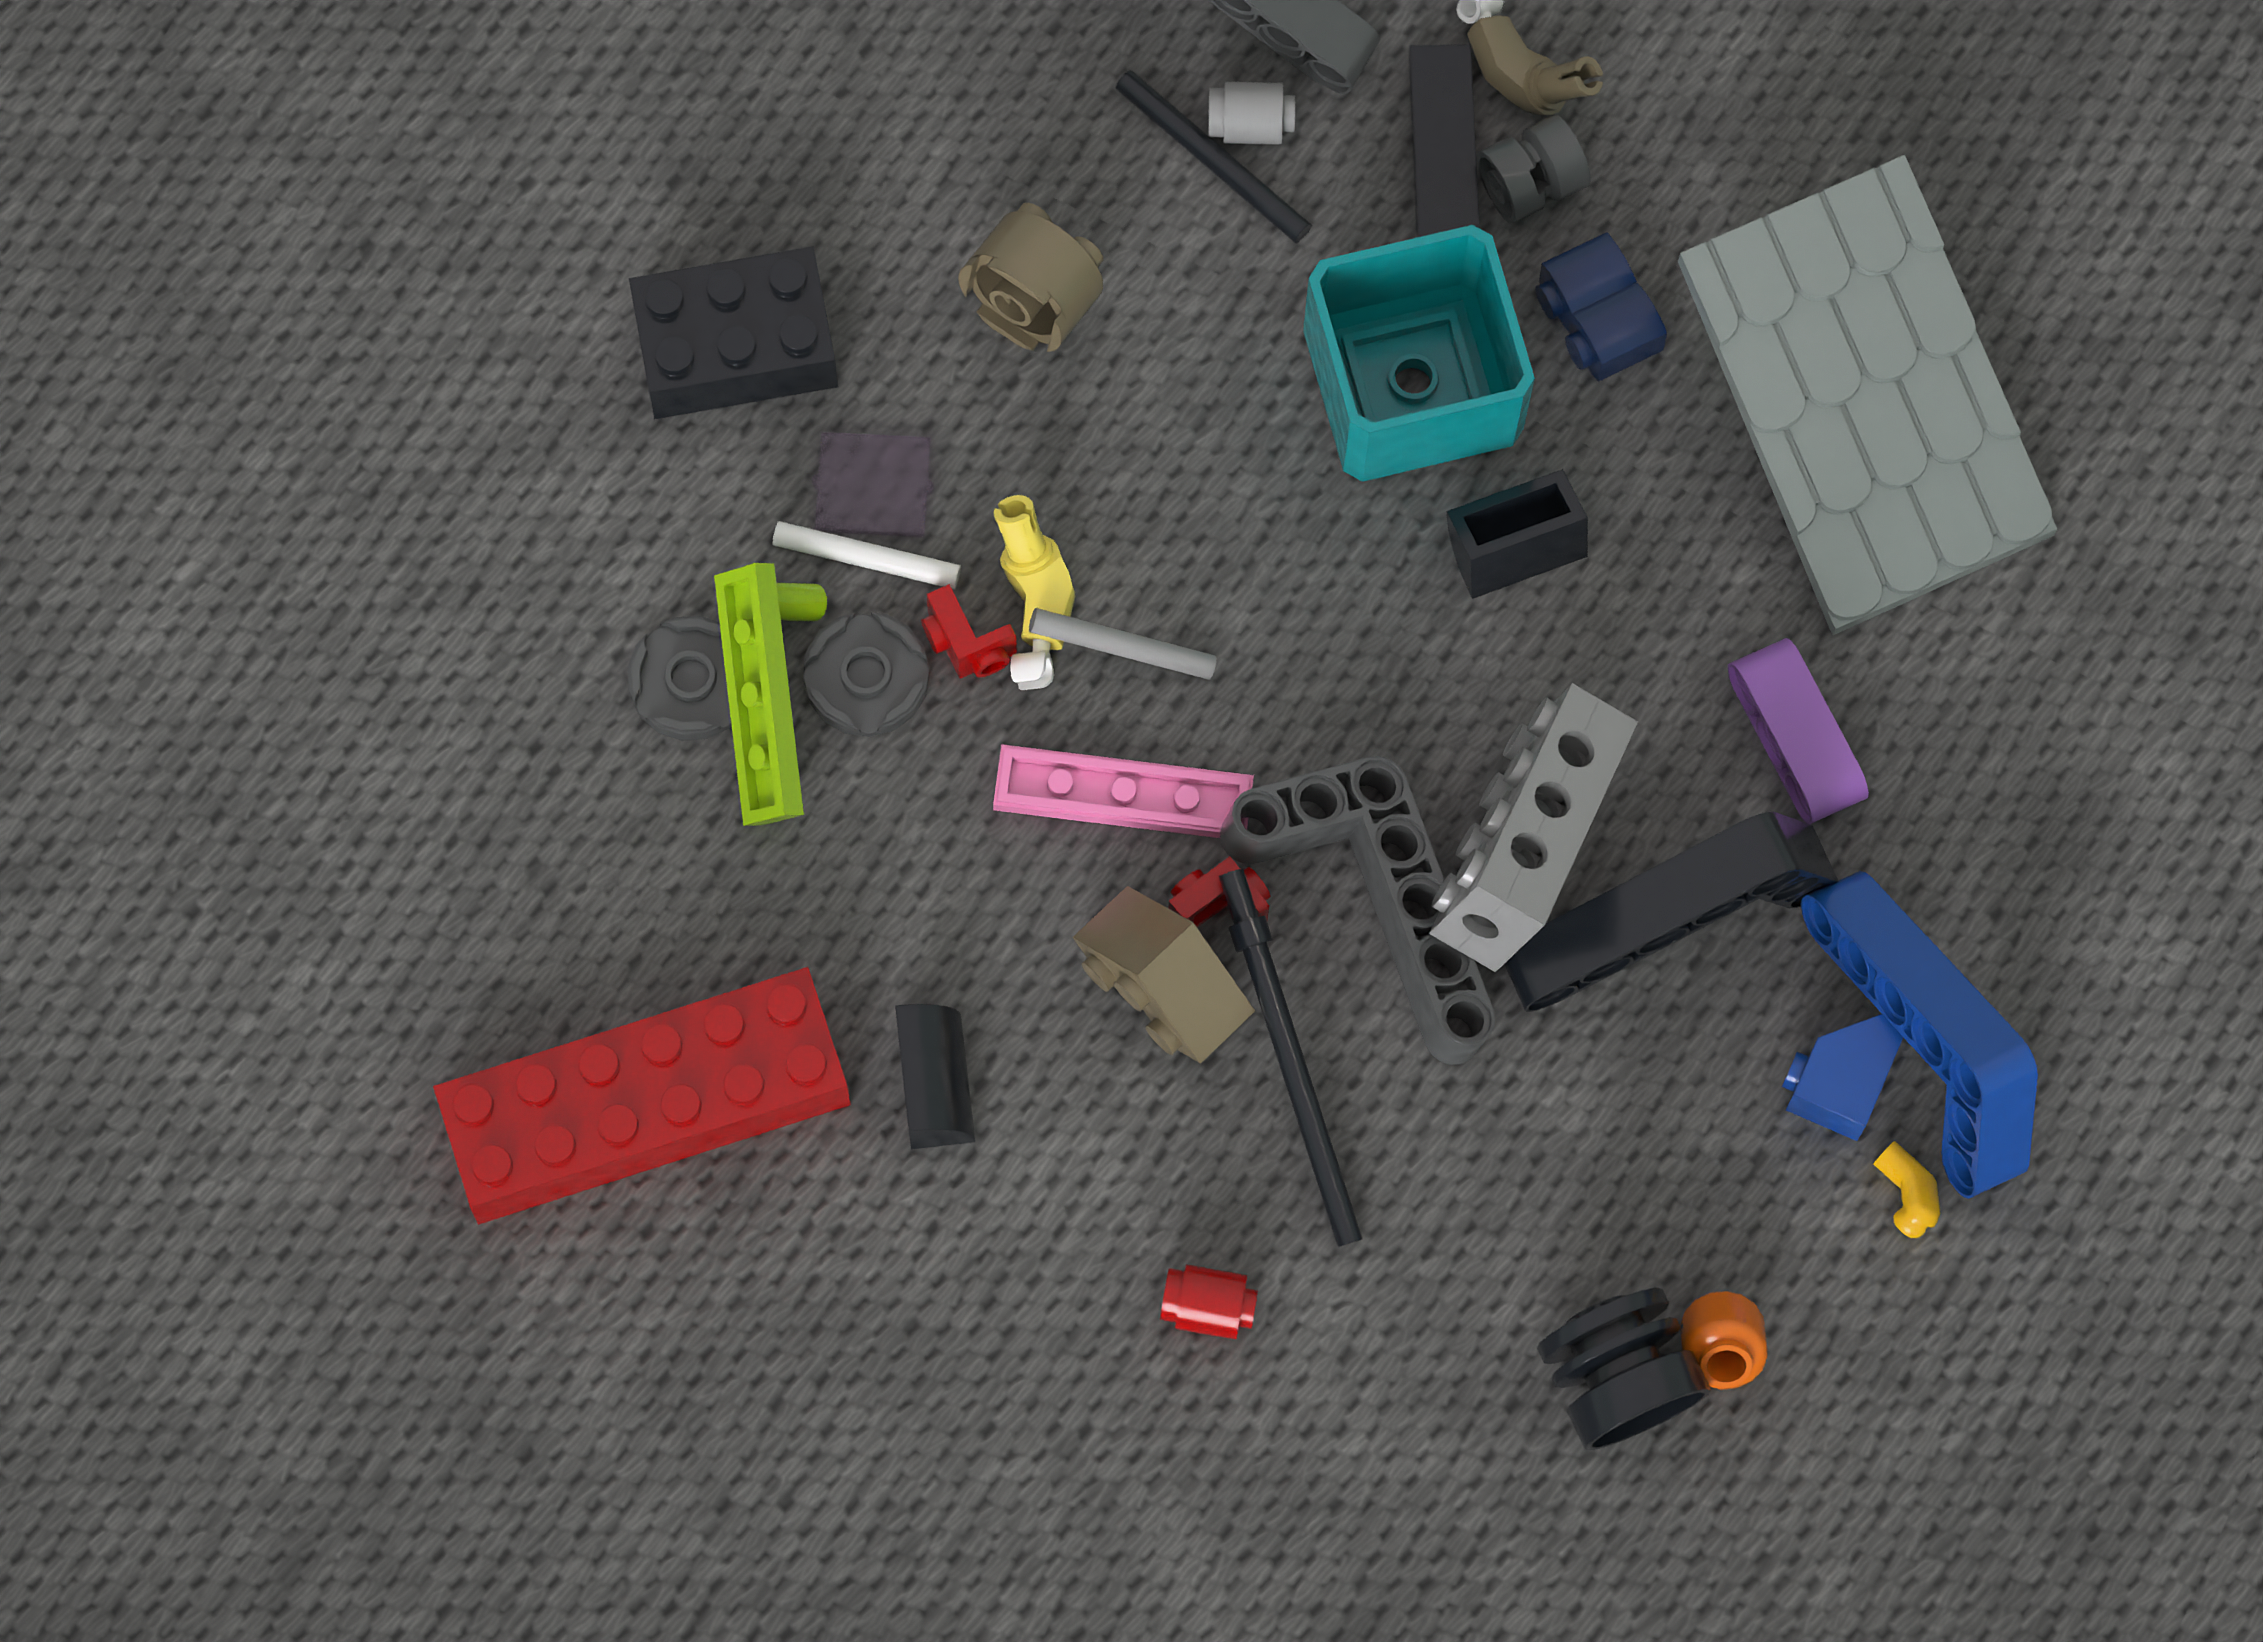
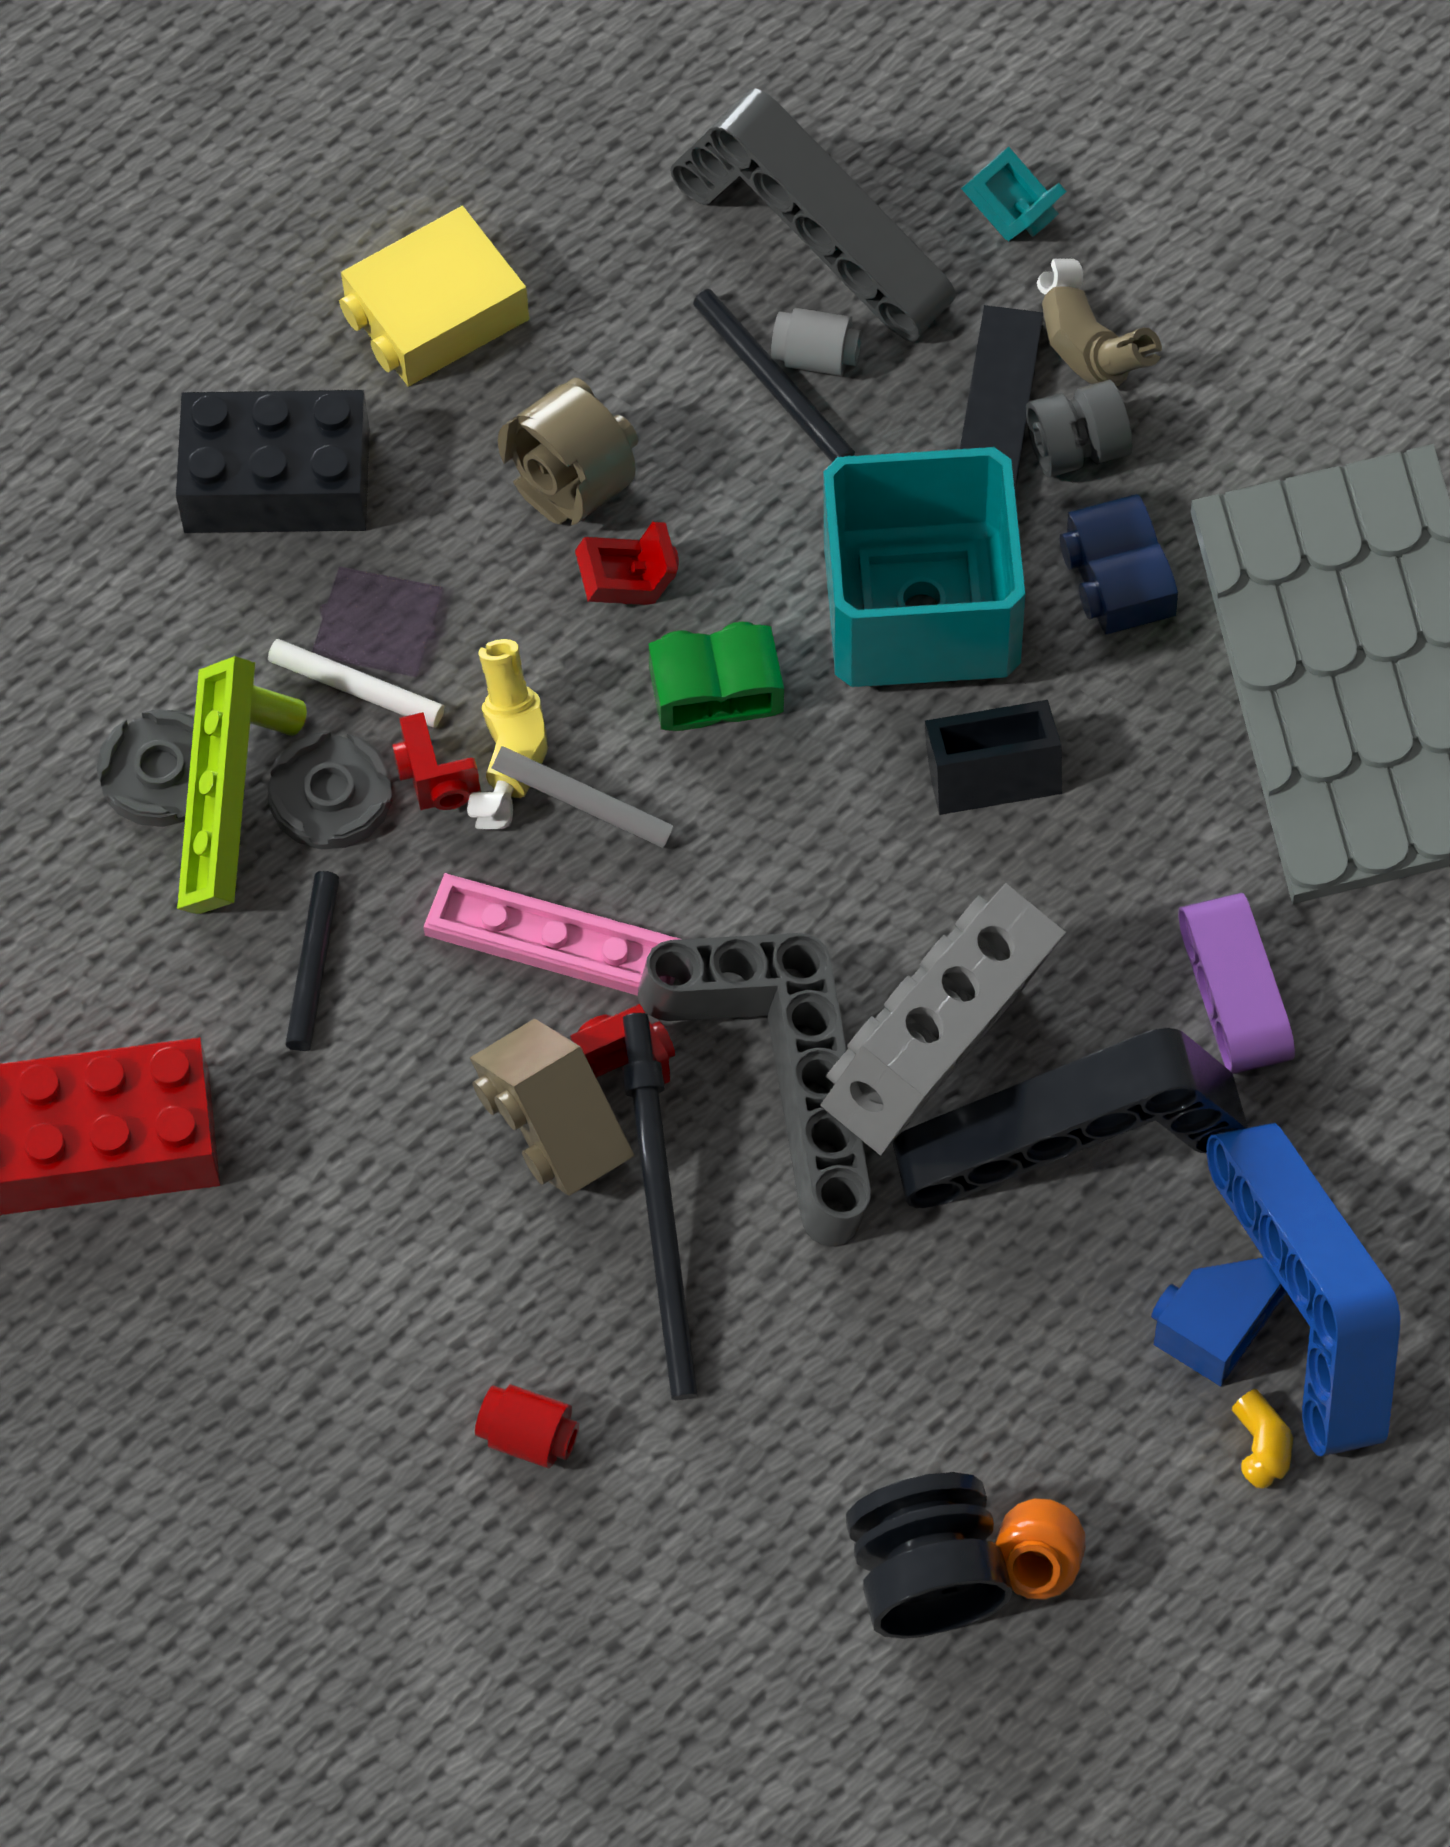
camera: 15 degrees right, 10 degrees down
black brick [895,1004,975,1149] -> none
none -> black bar [285,871,339,1051]
none -> light yellow brick [339,205,529,387]
none -> red bracket [575,522,679,605]
none -> green brick [648,622,784,731]

